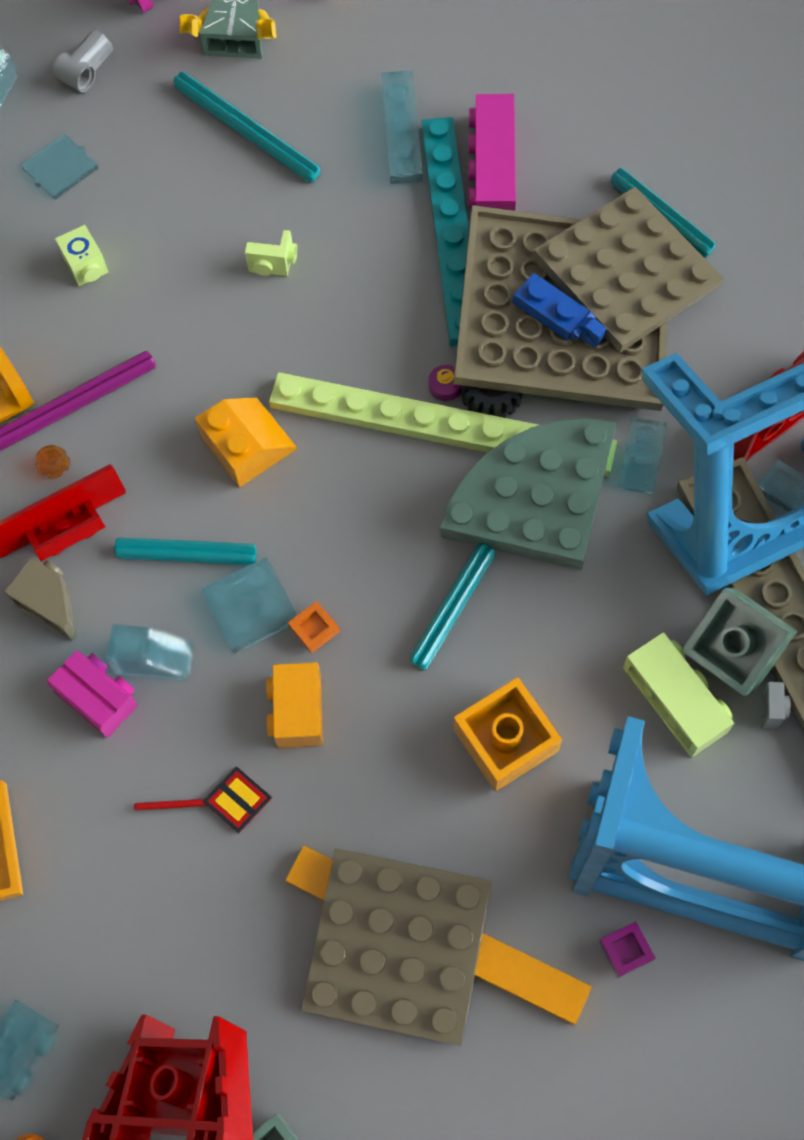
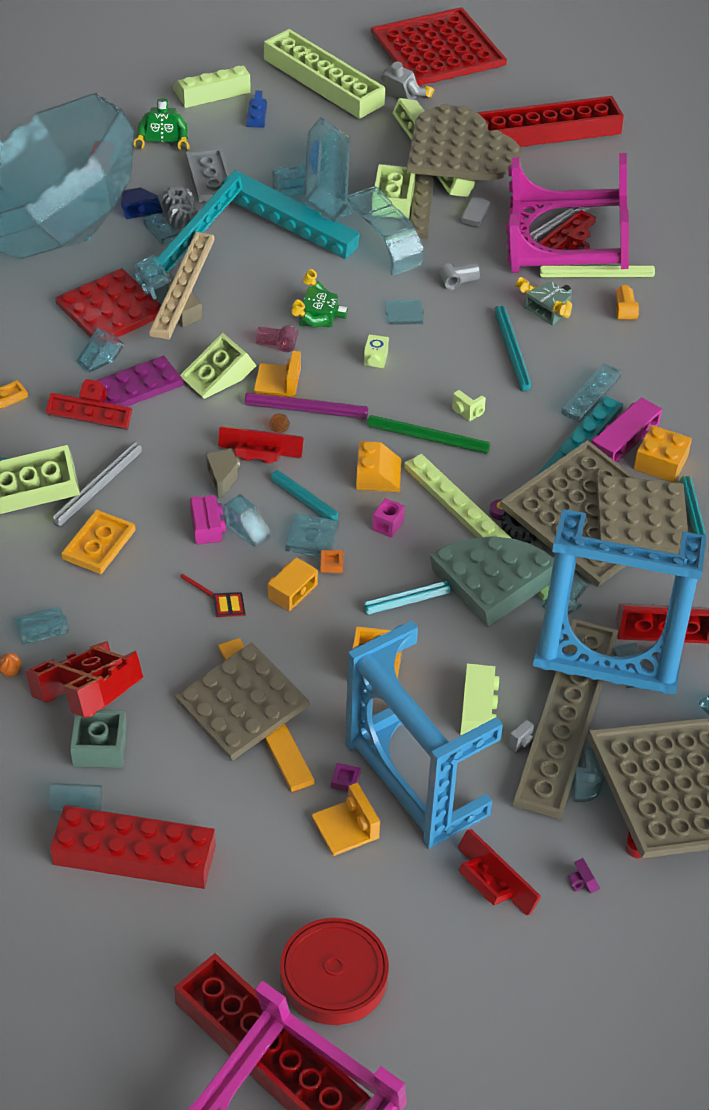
camera: 35 degrees right, 20 degrees down
blue hinge [512,273,607,348] -> none
sand green brick [681,588,798,696] -> none
none -> light orange bracket [312,782,380,856]
none -> green axle [367,415,490,454]
none -> dark pink brick [372,498,405,538]
none -> light orange brick [634,425,692,483]

